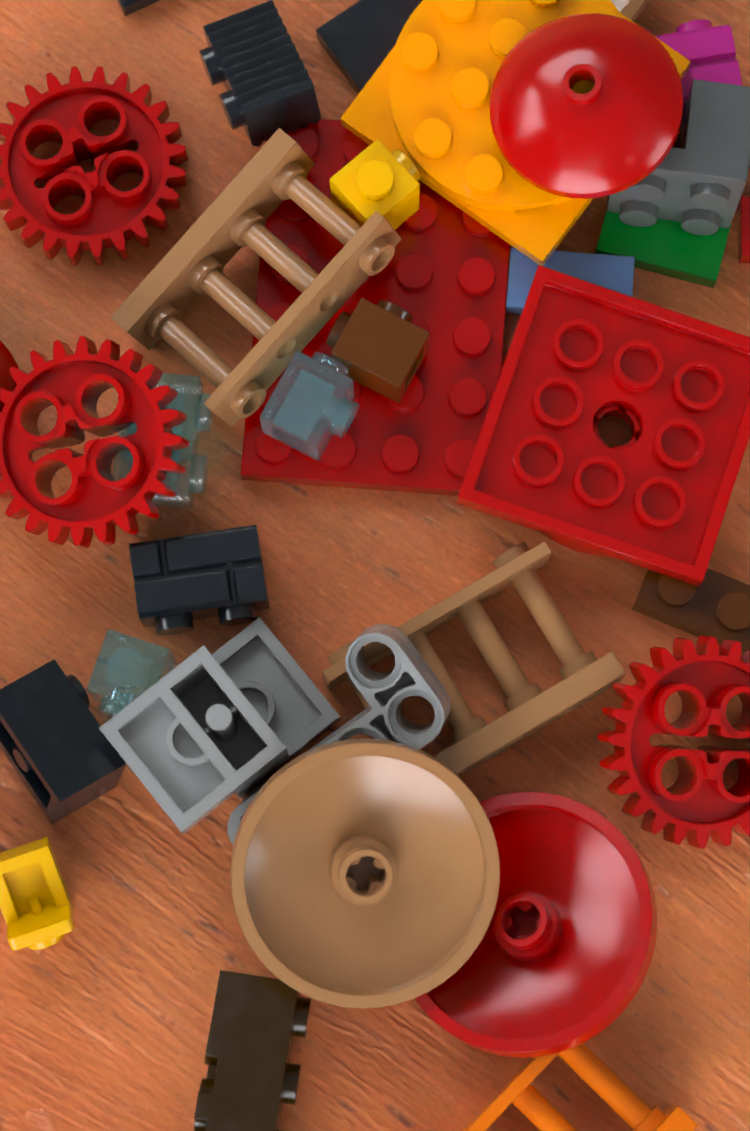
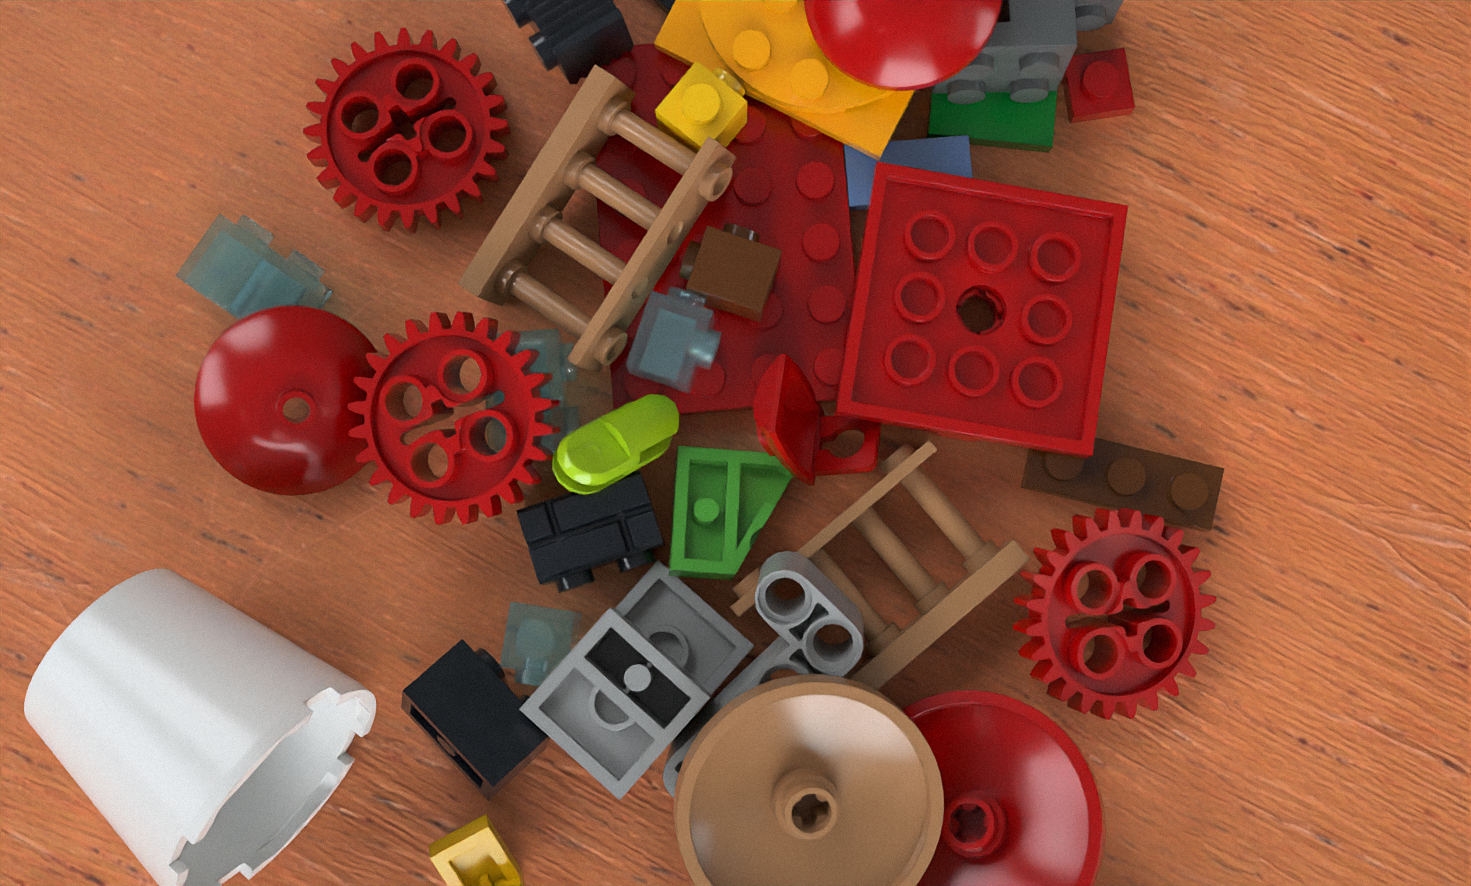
camera: 10 degrees left, 5 degrees up
none -> lime arm [552,394,680,495]
none -> bright green wing [668,446,793,580]
none -> red piece [753,354,882,486]

